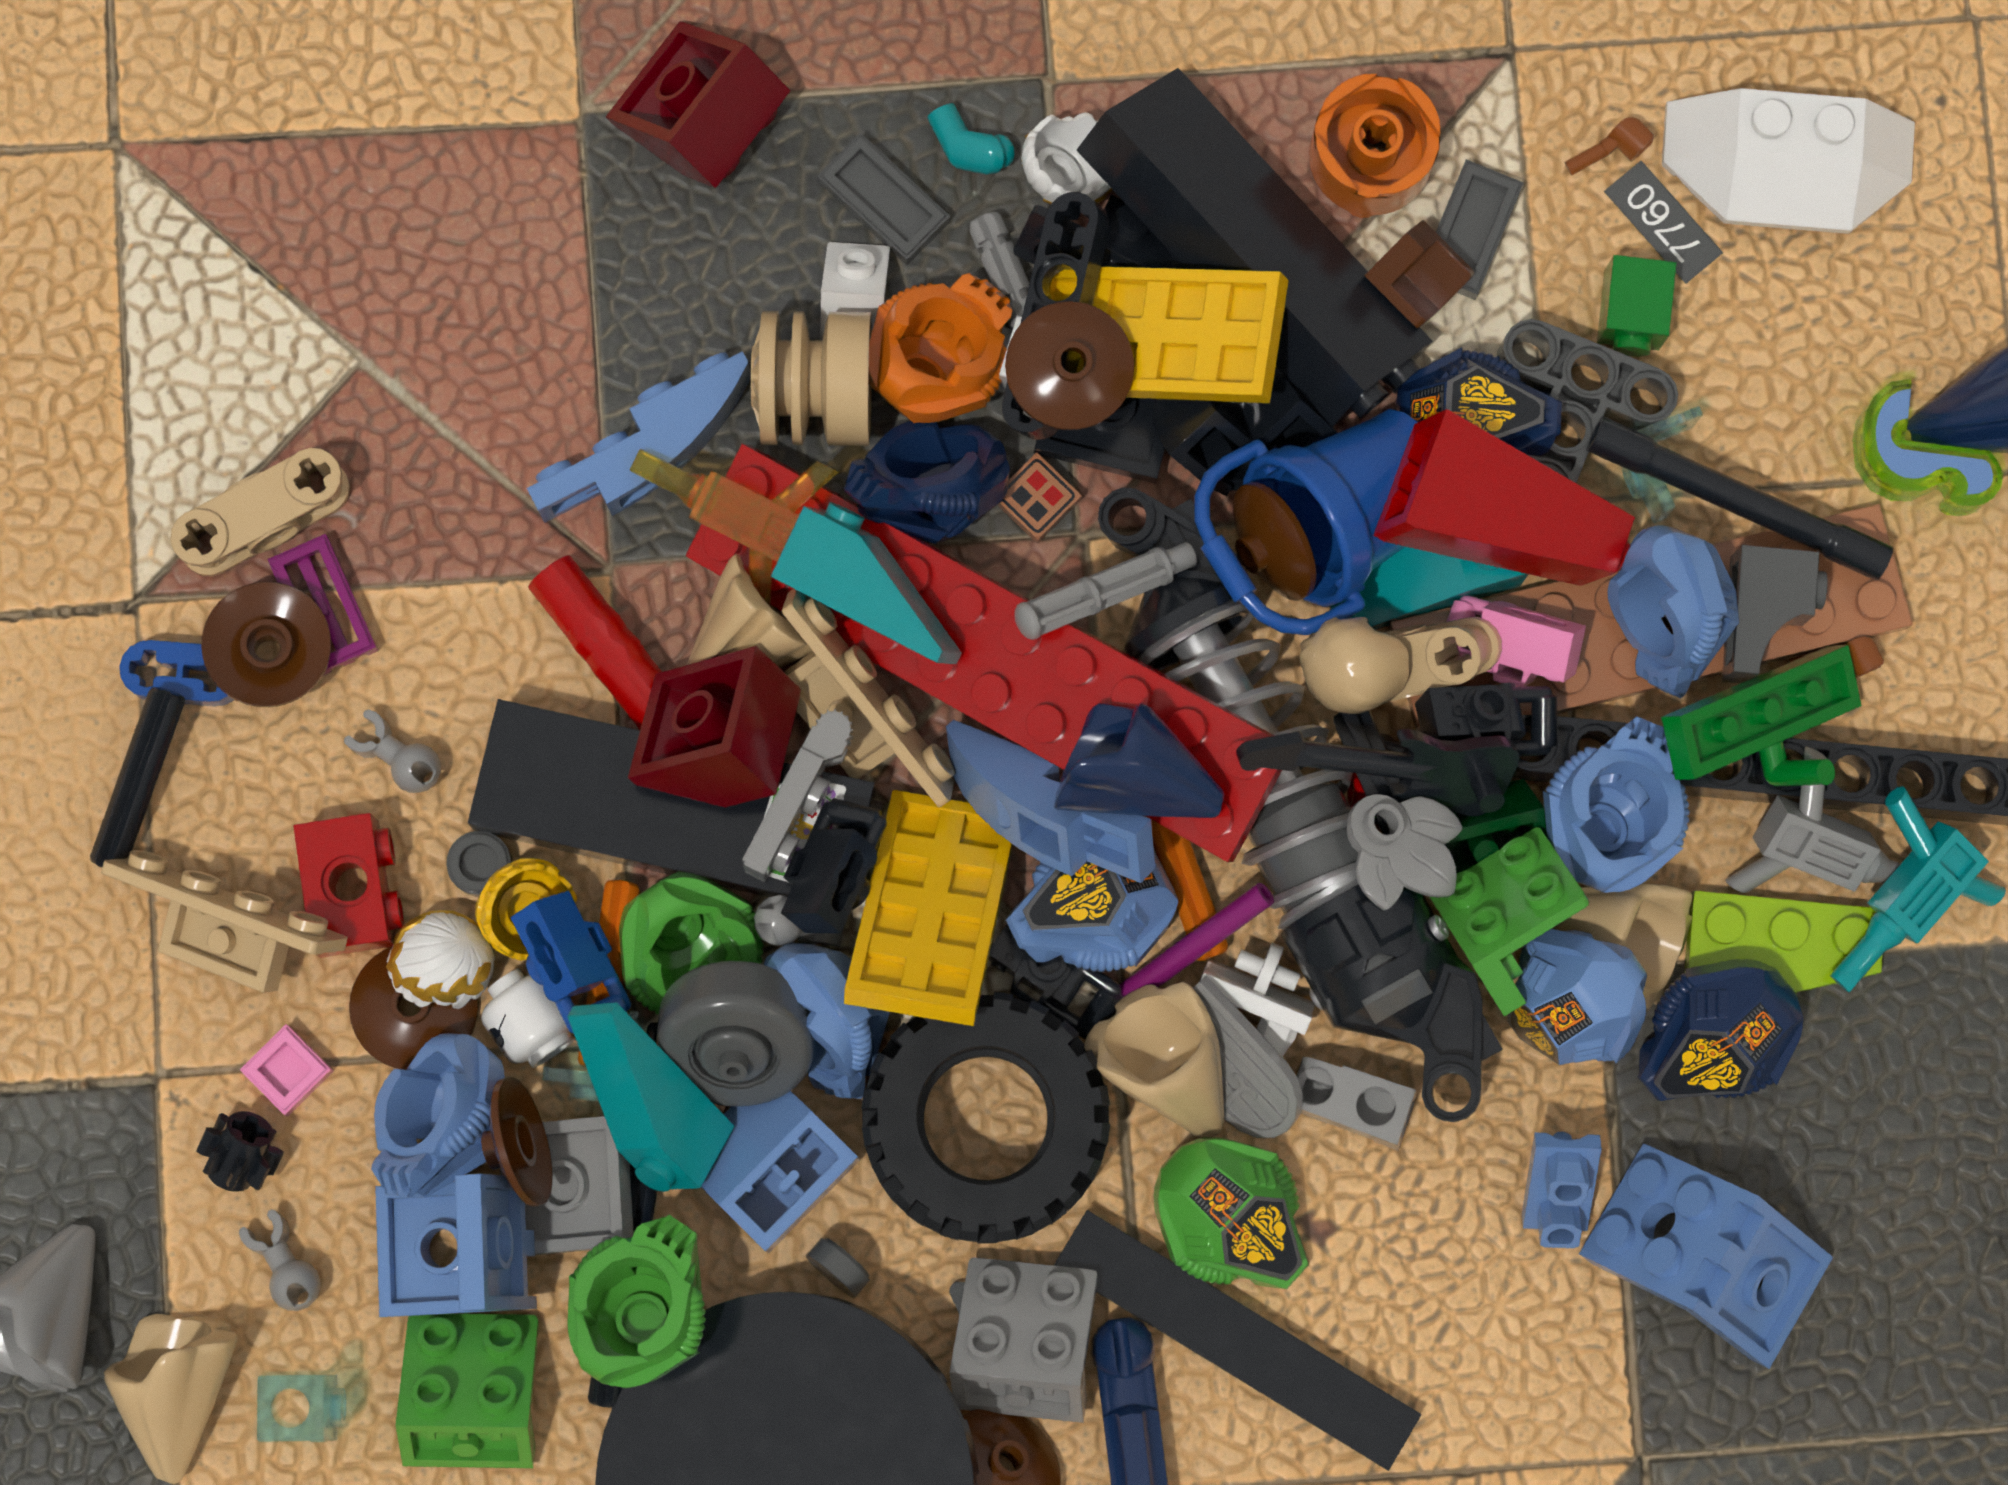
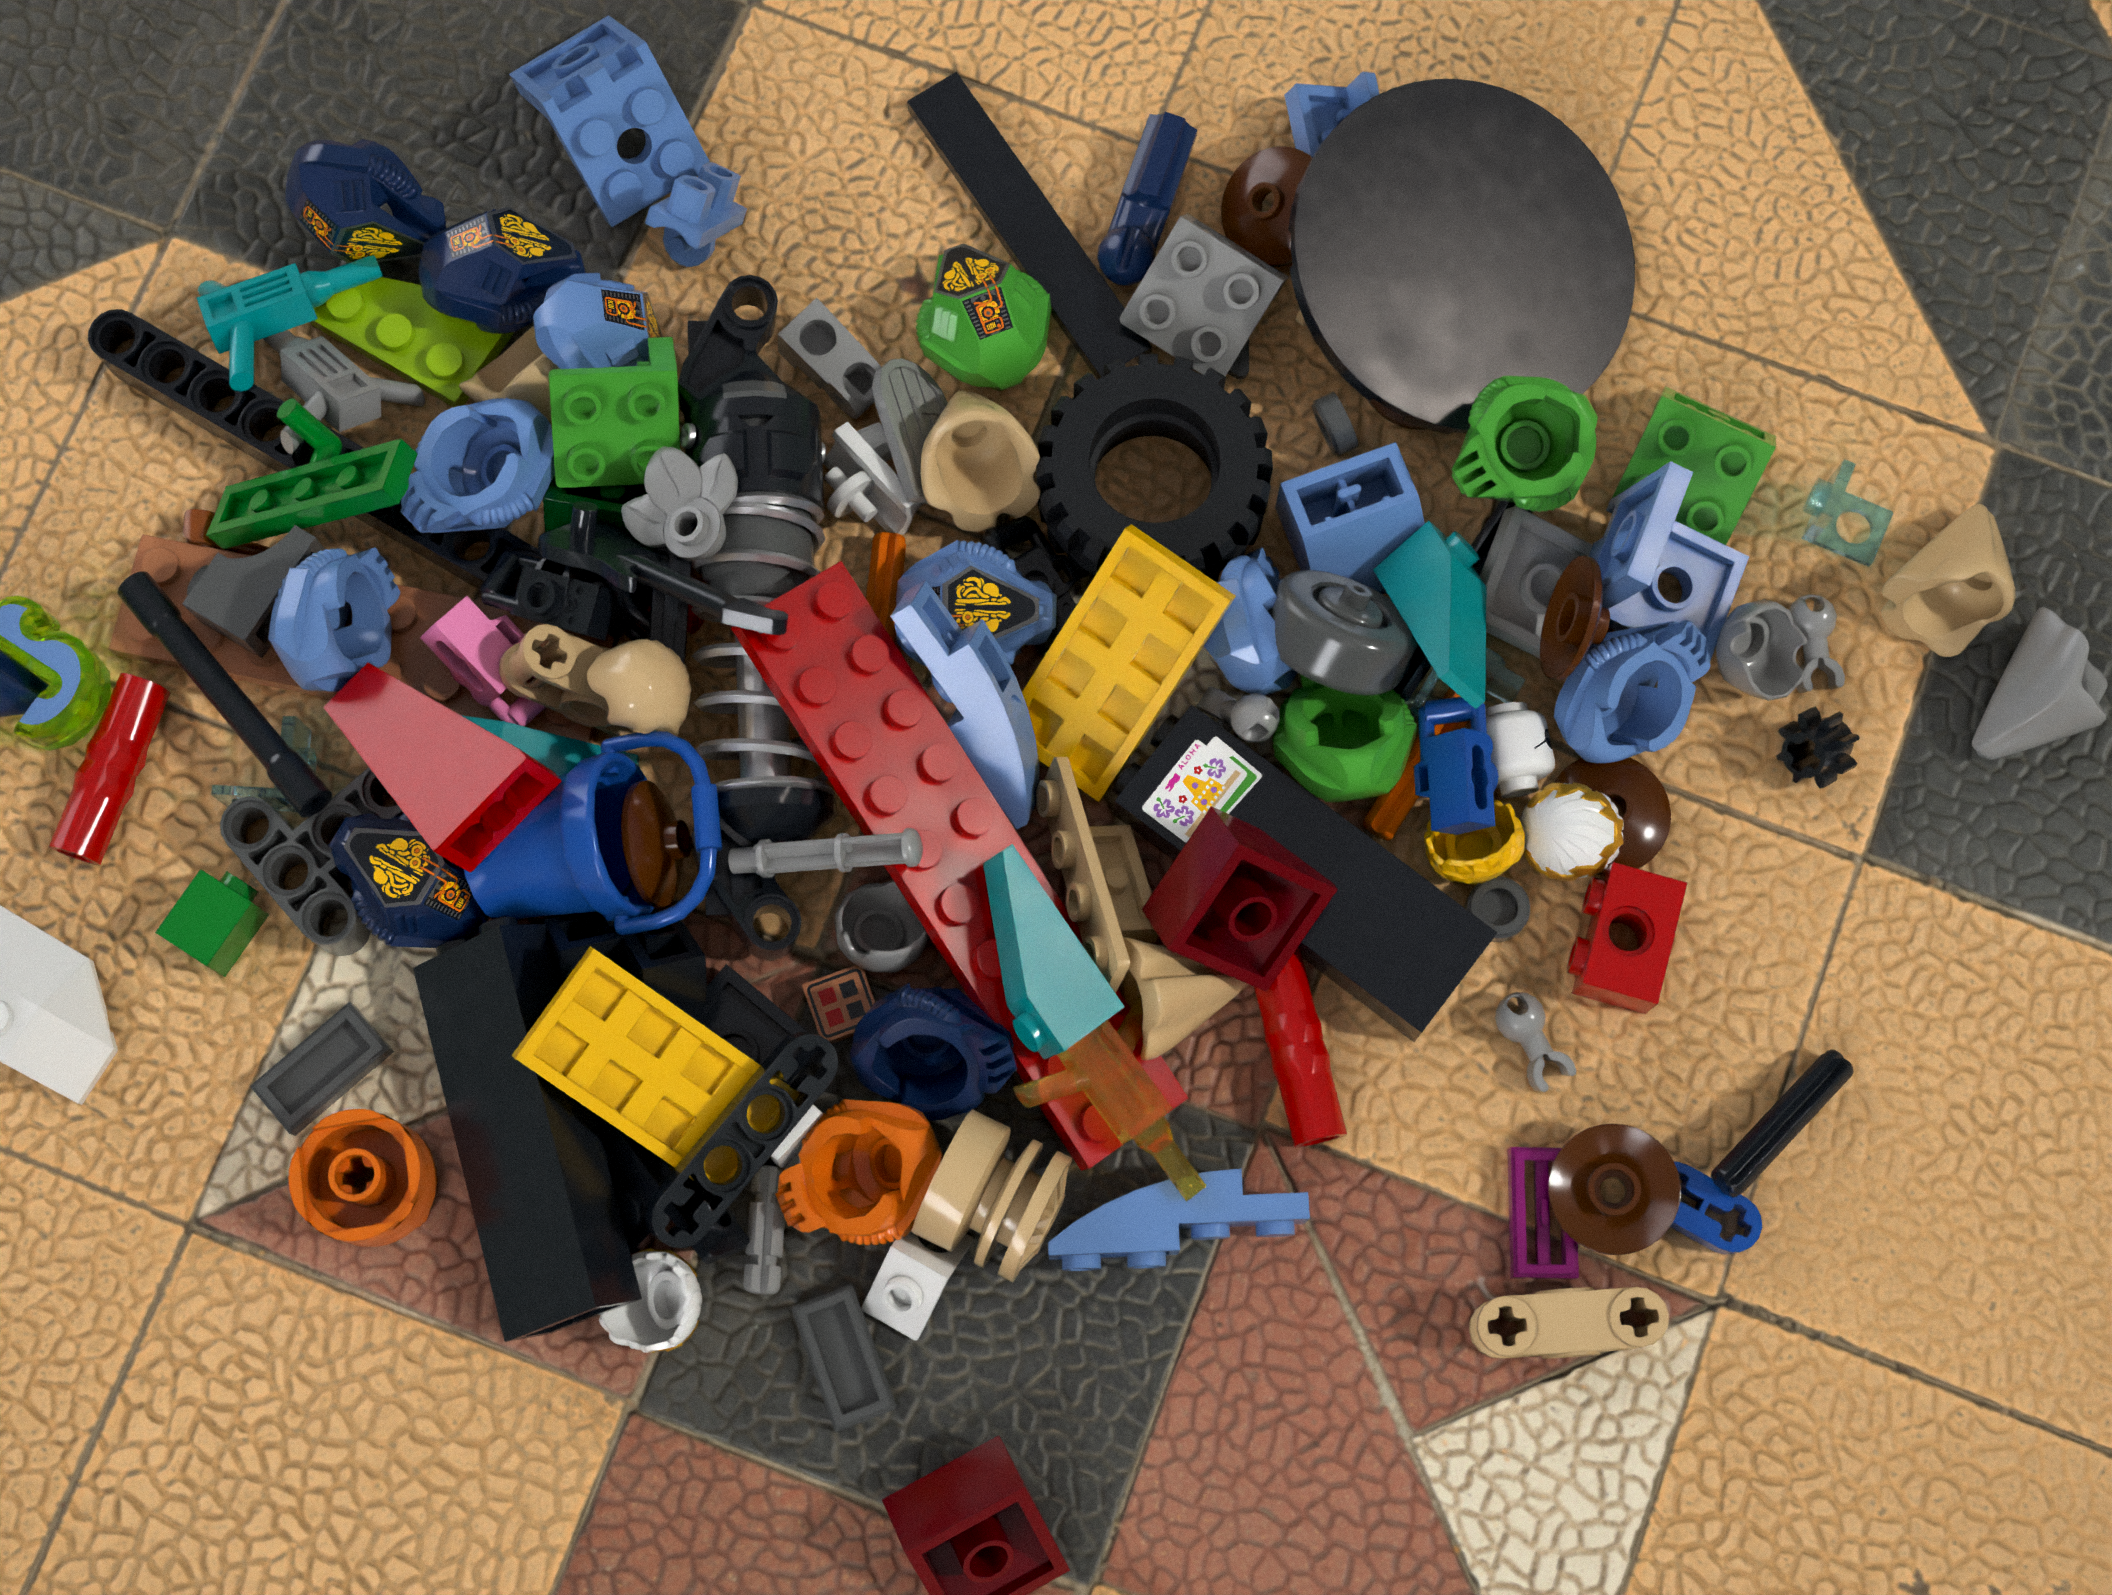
camera: 150 degrees left, 5 degrees down
tan bracket [101,850,348,993] -> none
bright pink tile [240,1024,334,1116] -> none
light grey hinge [742,709,853,882] -> none
black piece [781,798,887,934] -> none
teal arm [927,103,1015,175] -> none
reddish brown dish [1005,301,1134,430] -> none
dark blue hat [1054,702,1224,818] -> none
magenta piece [1120,882,1274,998] -> none
reddish brown panel [1364,220,1474,328] -> none
dark orange hand [1564,117,1654,176] -> none
dark grey sticker [1604,161,1723,284] -> none
none -> red axle [49,673,171,866]
none -> dark blue helmet [285,139,446,263]
none -> light grey hair [834,880,930,973]
none -> light grey hair [1716,599,1807,701]

